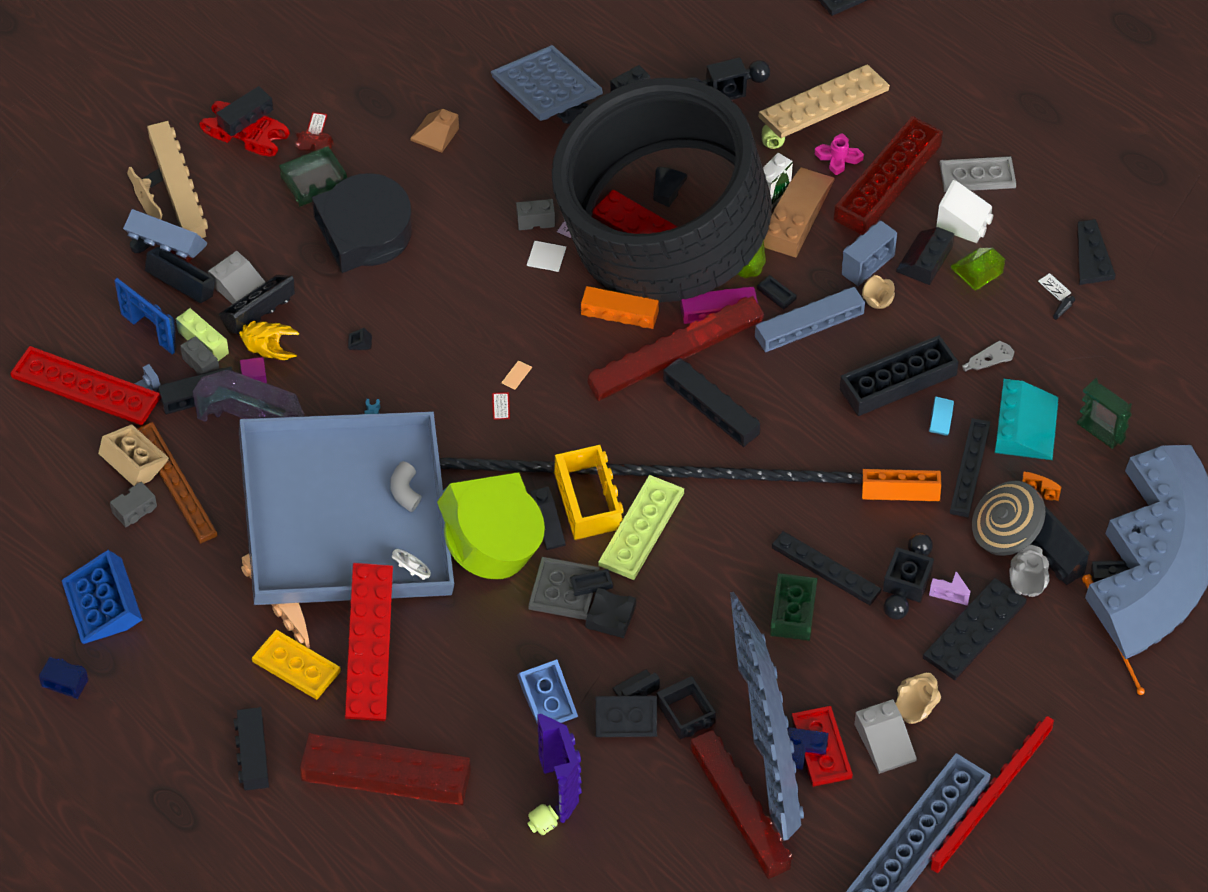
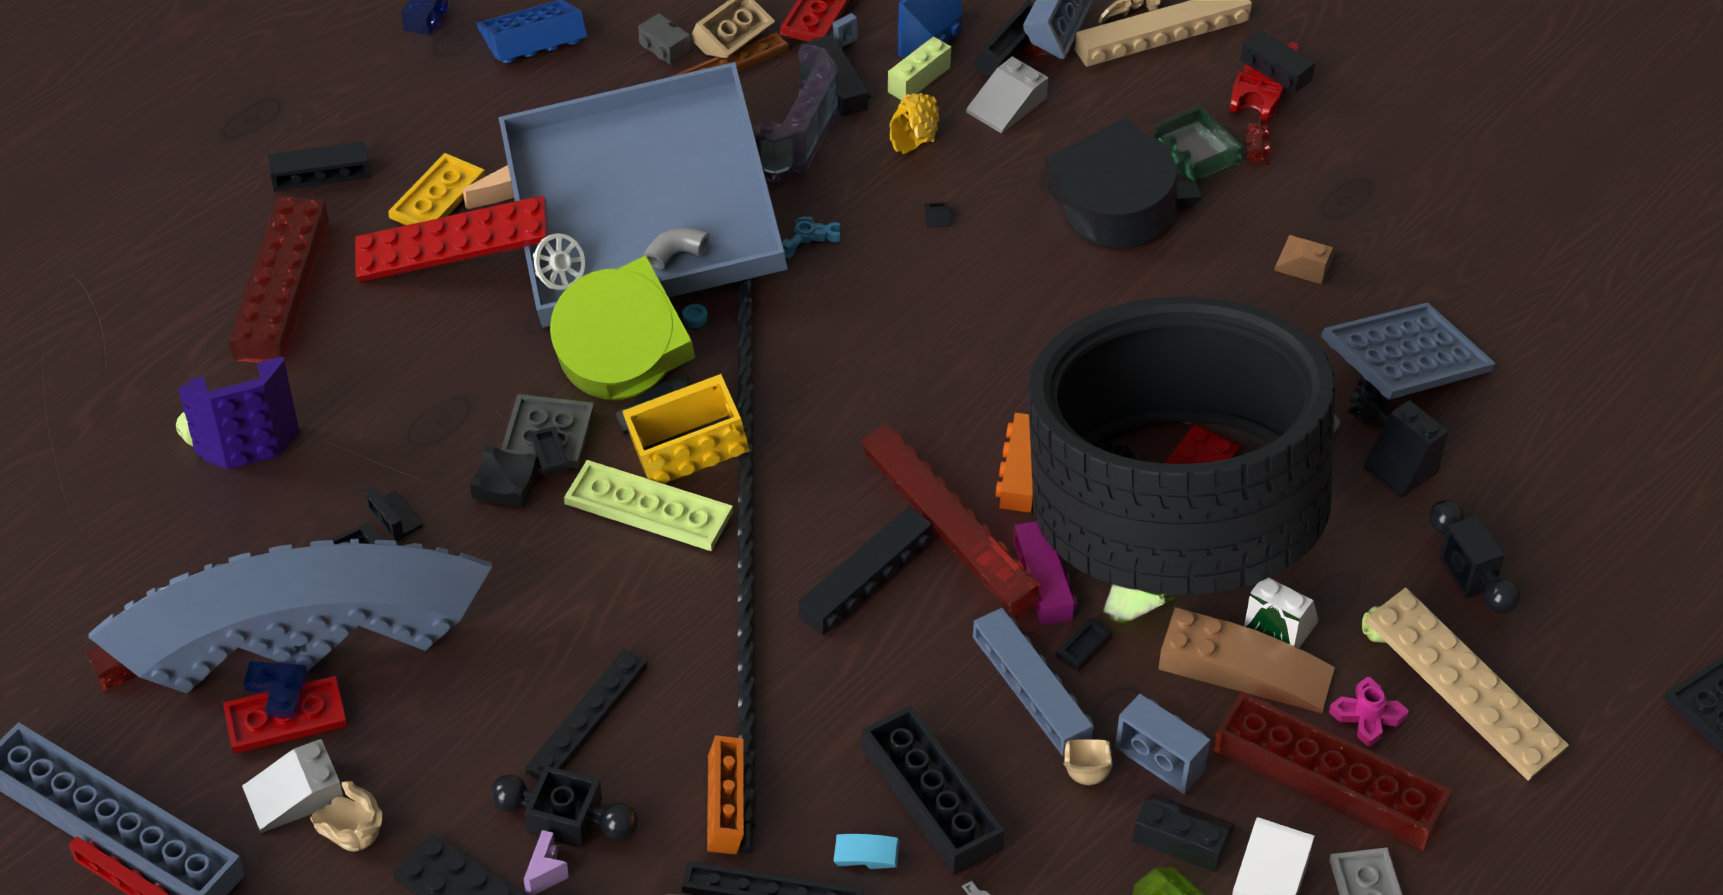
camera: 85 degrees right, 5 degrees down
dark grey brick [180,336,219,375] -> none
black slope [219,275,295,334] -> none
magenta piece [240,357,267,386] -> none
white sticker [306,112,327,137] -> none
white sticker [492,392,510,420] -> none
light nougat sticker [502,361,532,390] -> none
medium blue slope [517,660,578,725] -> none
black tile [596,696,657,737] -> none
clear green brick [770,573,818,641] -> none

